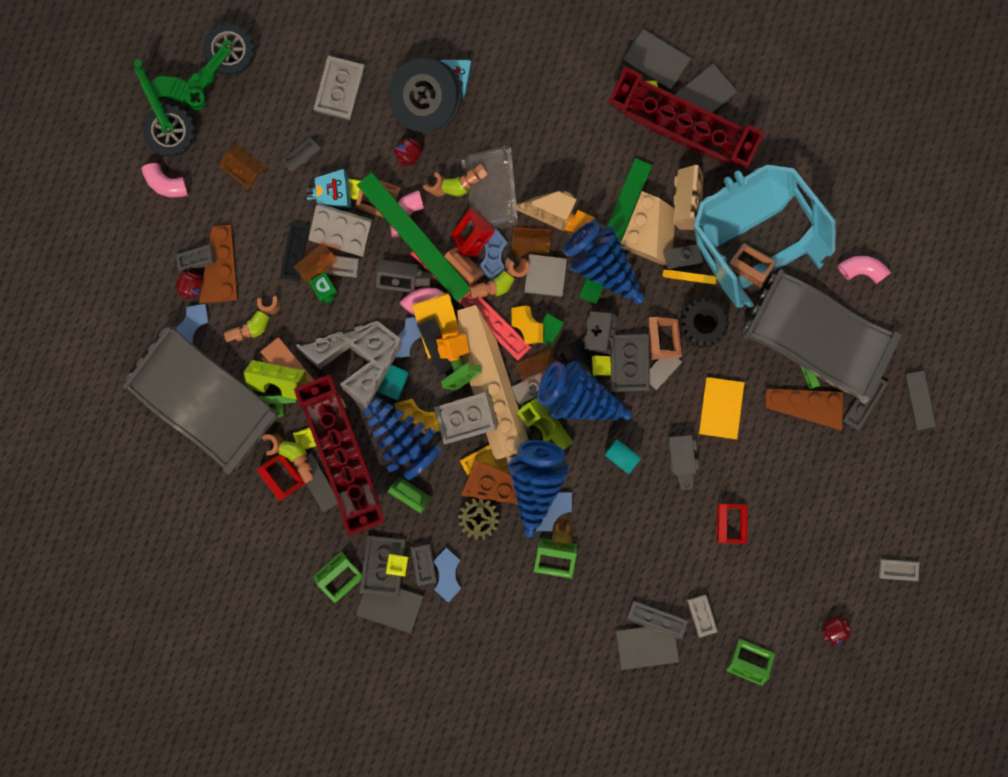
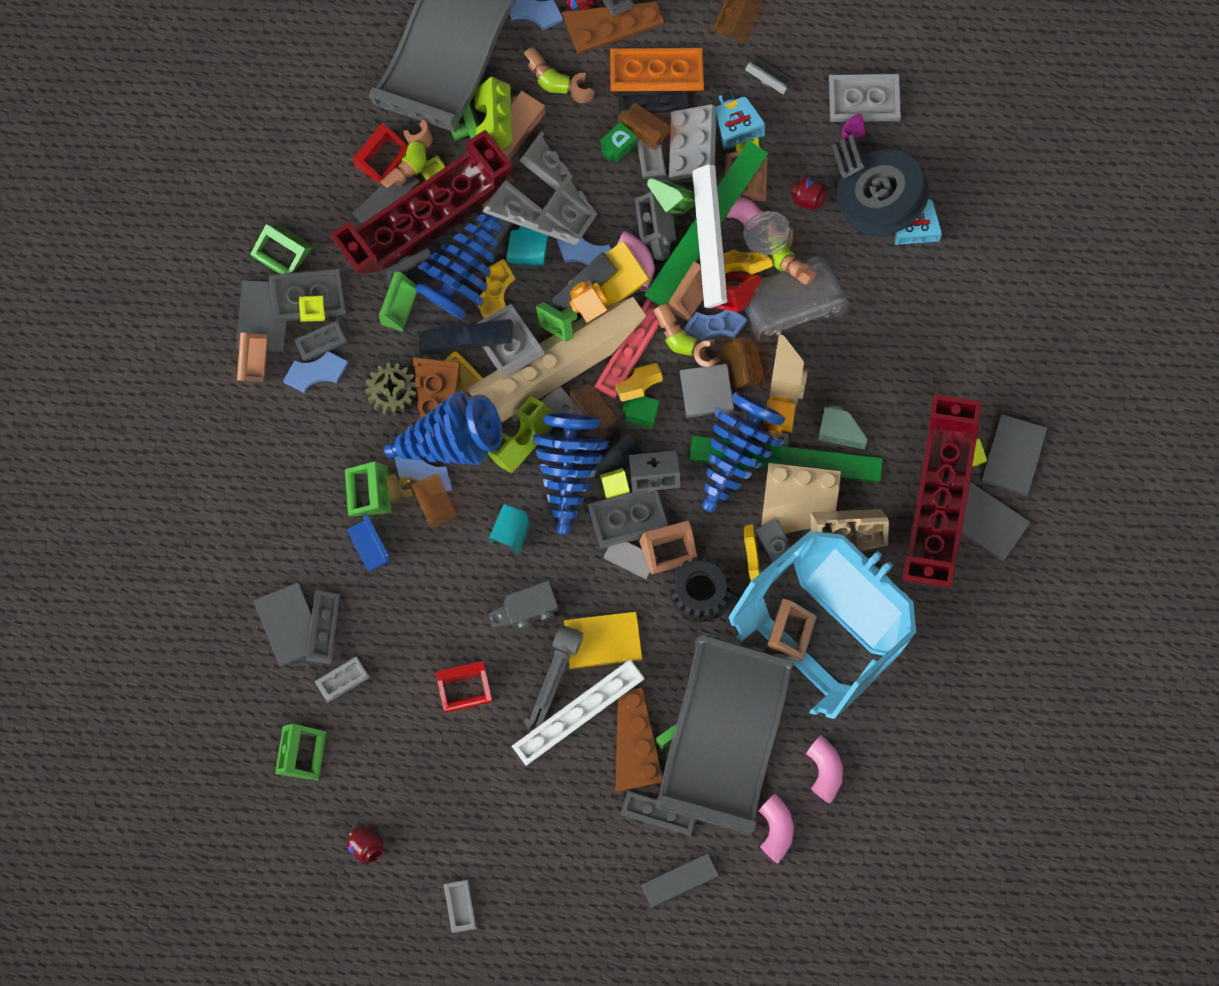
camera: 80 degrees right, 10 degrees down
none -> nougat tile [237,332,268,382]
none -> blue panel [347,514,390,572]
none -> dark grey plate [386,248,433,282]
none -> clear orange panel [411,473,456,529]
none -> black tile [419,319,513,355]
none -> white tile [512,659,645,766]
none -> dark grey piece [524,624,584,730]
none -> orange tile [610,48,704,91]
none -> tile [647,178,696,215]
none -> white tile [693,164,727,308]
none -> yellow tile [723,249,773,275]
none -> clear tile [743,211,791,255]
none -> bright pink cylinder [759,794,794,863]
none -> sand green slope [818,406,867,450]
none -> dark grey tile [832,134,864,178]
none -> magenta tile [841,113,866,141]

